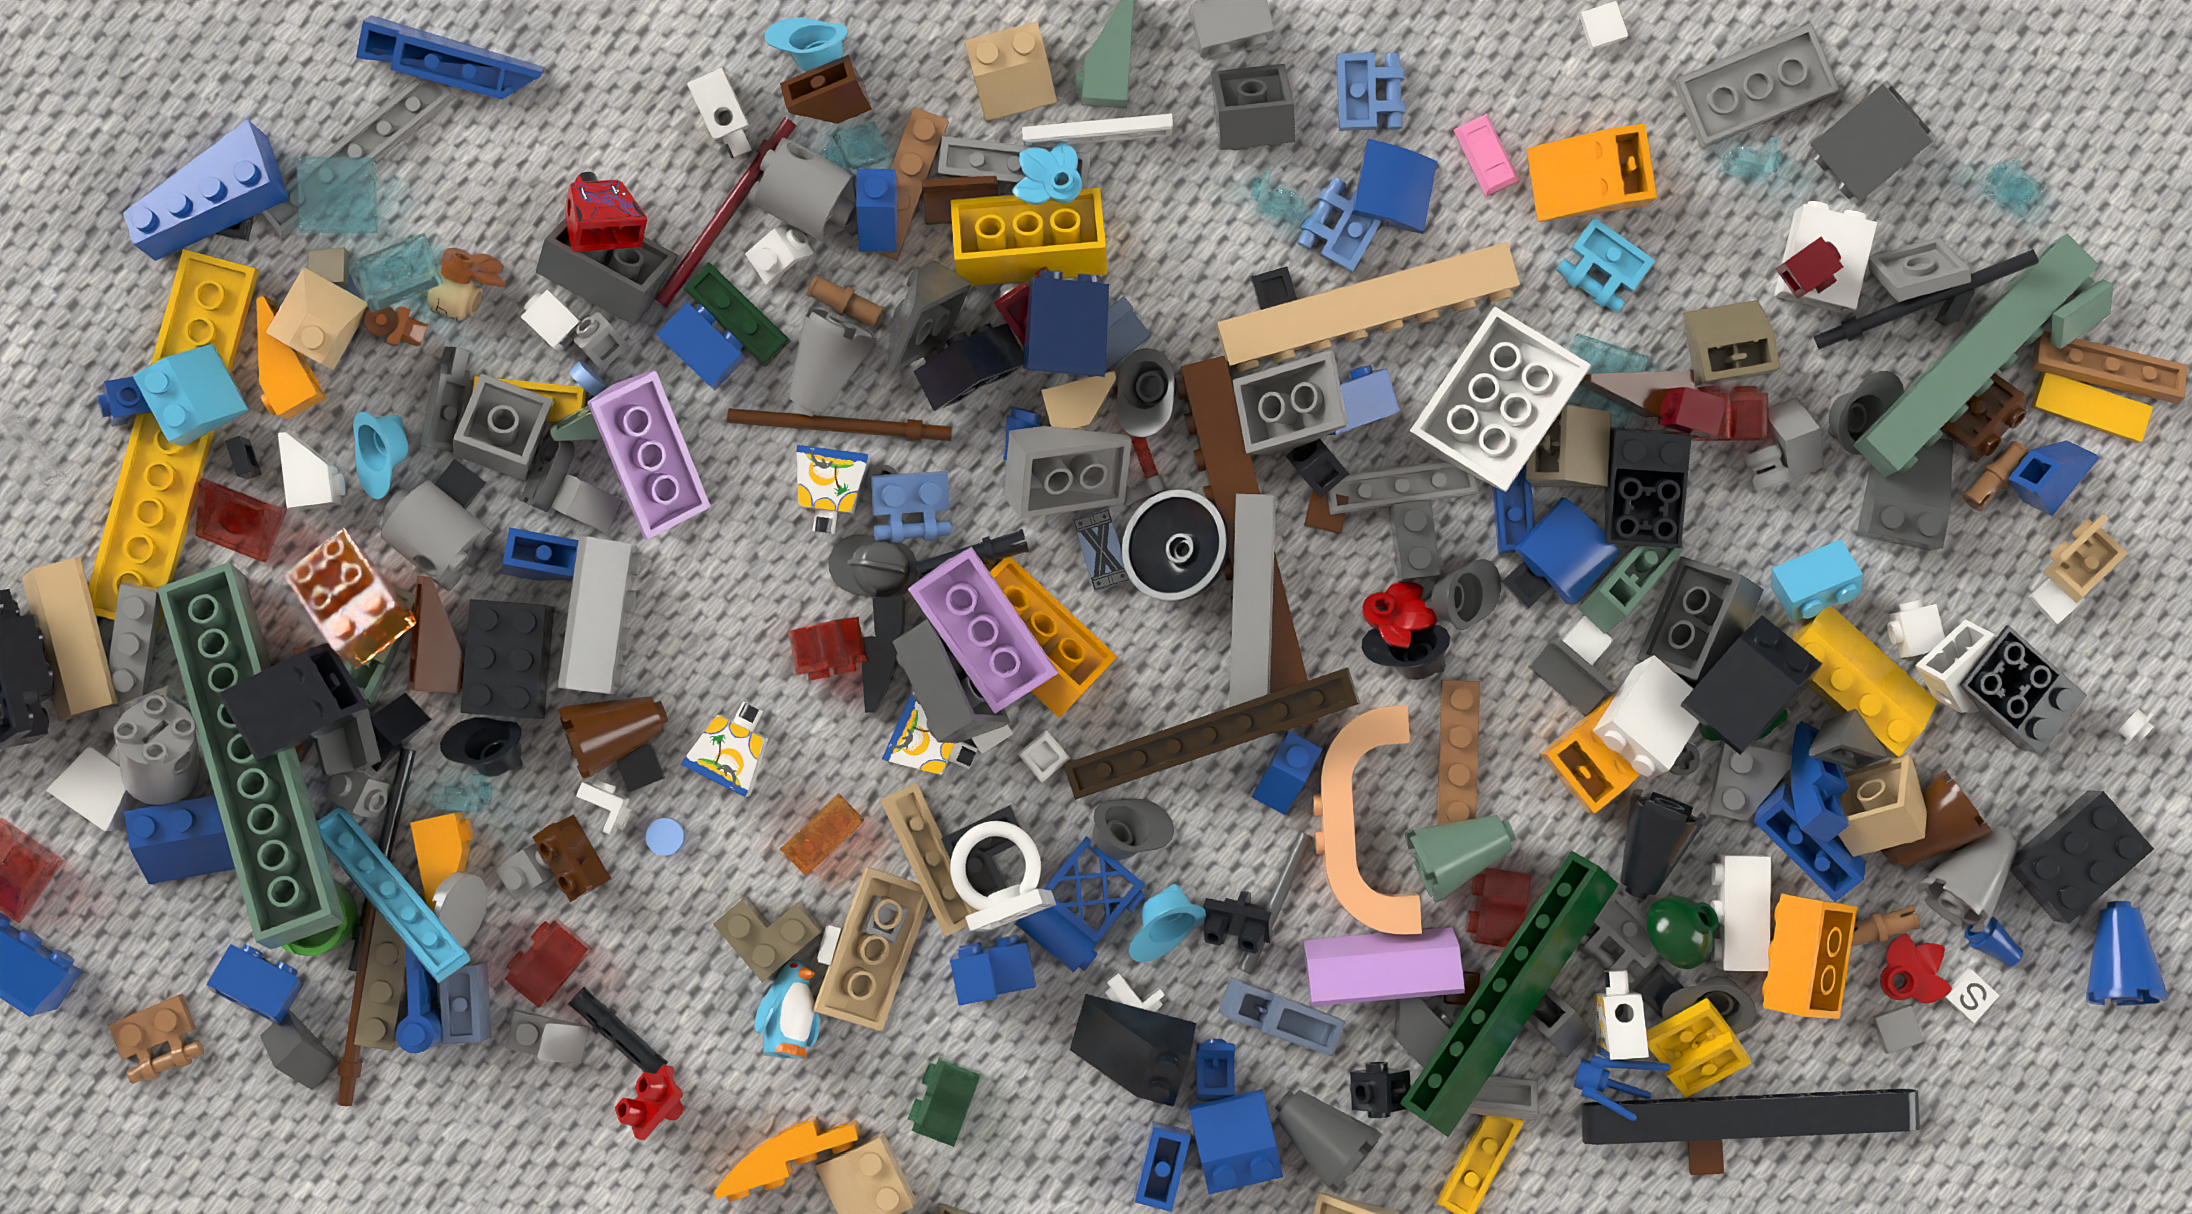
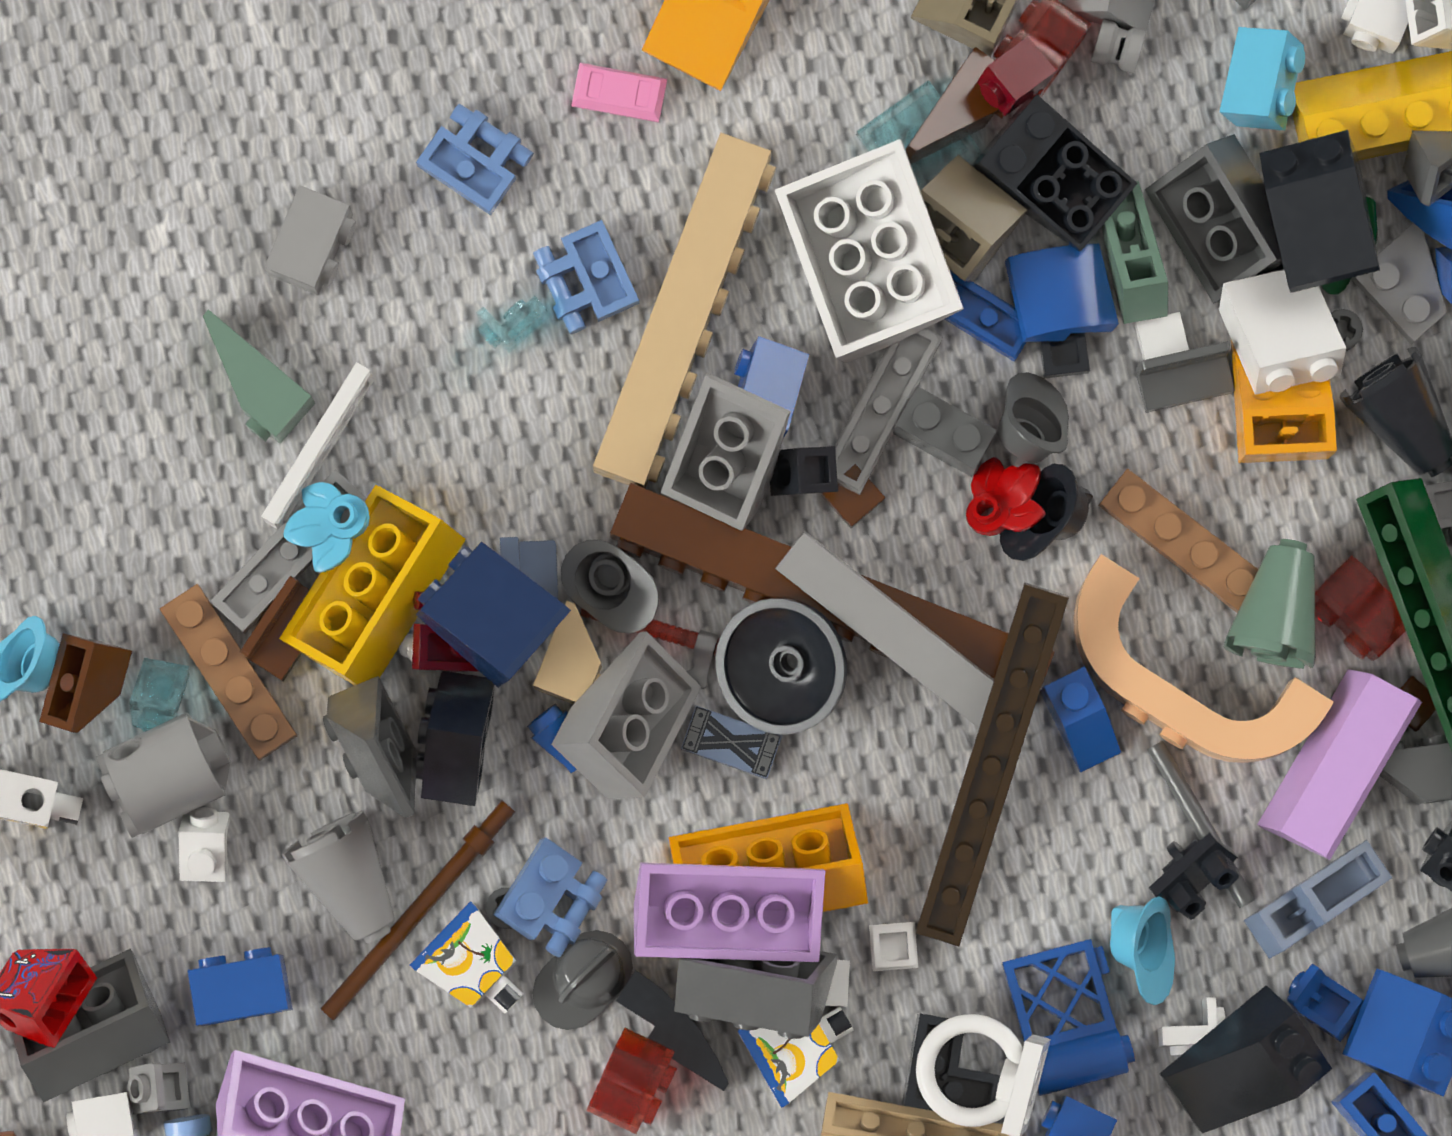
camera: 55 degrees left, 5 degrees down
dark red bar [655,117,797,308] -> none
dark green tile [683,262,791,367] -> none
medium nougat pin [806,274,884,328] -> none
blue slope [856,169,898,253] -> none
black pin [915,529,1029,580] -> none
tan slope [964,21,1057,122] -> none
dark grey piece [1090,799,1174,860] -> none
dark grey slope [1211,64,1295,150] -> none
black tile [1251,266,1297,310] -> none
blue slope [1352,139,1437,234] -> none
medium azure plate [1556,217,1655,313] -> none

